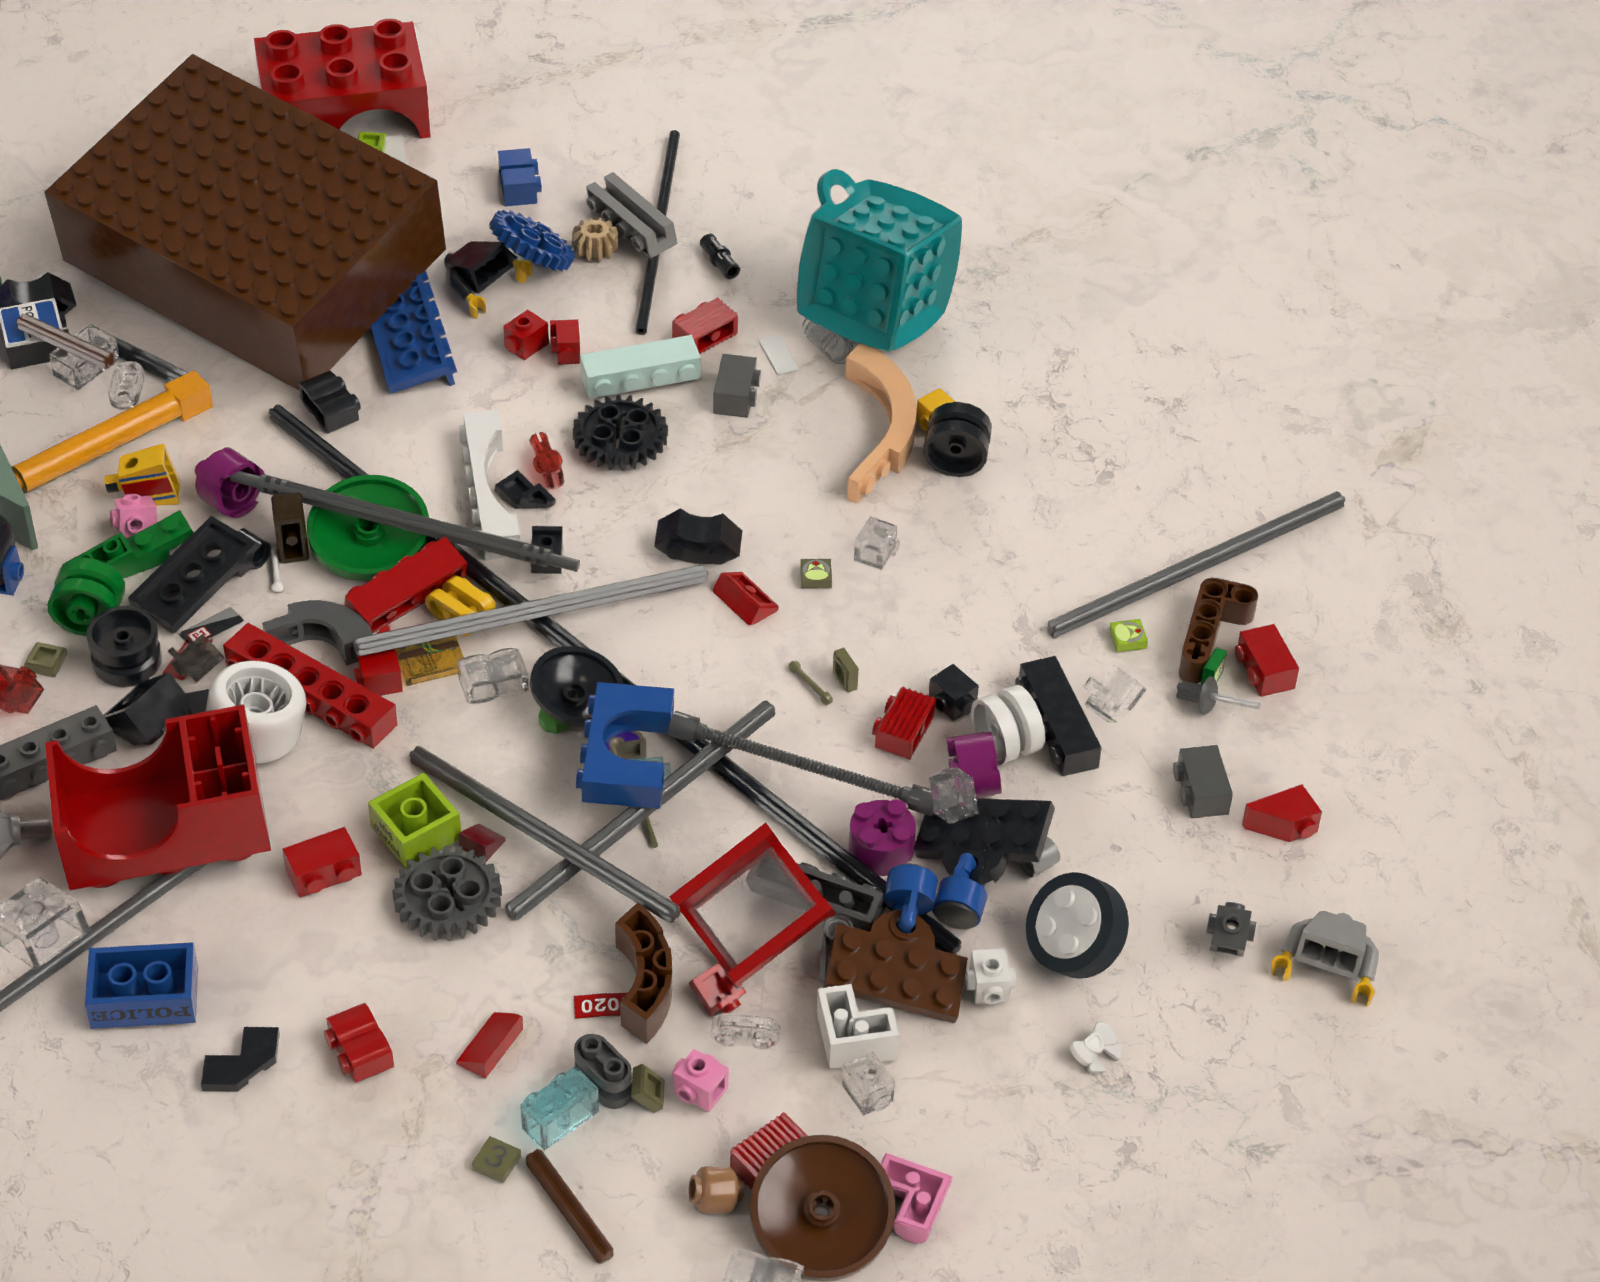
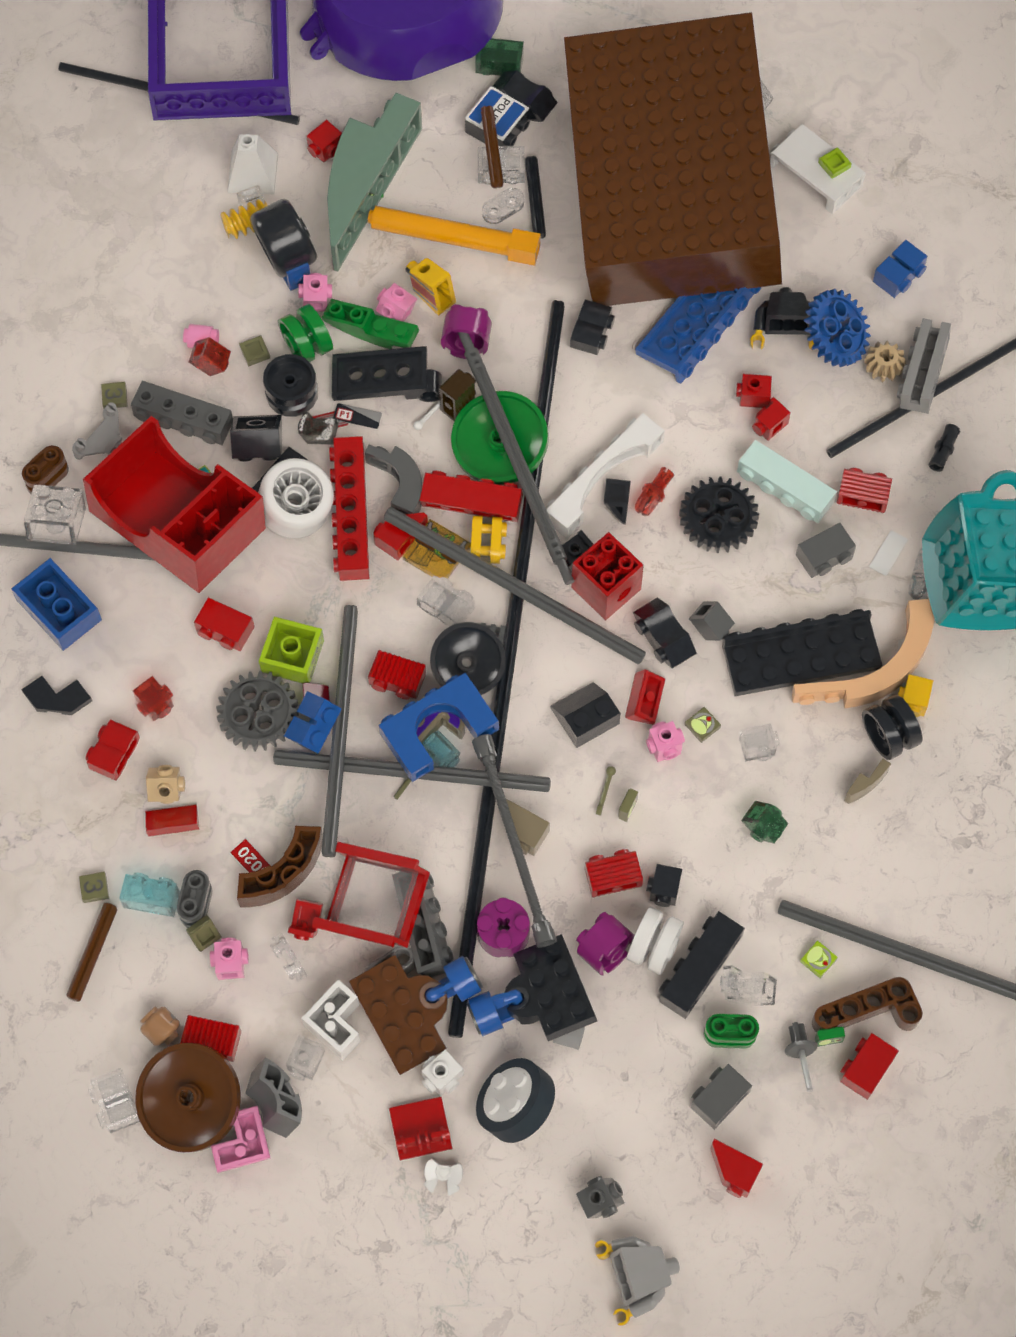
camera: 55 degrees right, 20 degrees up
red piece [254,19,431,139] -> none
clear brick [929,767,979,824] -> none
none -> clear red brick [132,676,174,721]
none -> tan brick [146,765,185,804]
none -> dark grey brick [245,1057,302,1138]
none -> blue piece [284,691,342,754]
none -> bright pink brick [299,273,332,311]
none -> red brick [368,650,426,700]
none -> red hinge [389,1097,453,1161]
none -> dark tan arch [506,799,550,856]
none -> black slope [550,682,621,748]
none -> red brick [571,532,644,621]
none -> bright pink brick [646,721,685,762]
none -> dark grey brick [689,601,735,641]
none -> green brick [704,1014,759,1049]
none -> black bracket [722,609,883,696]
none -> clear green brick [741,801,788,844]
none -> dark tan slope [844,758,891,804]

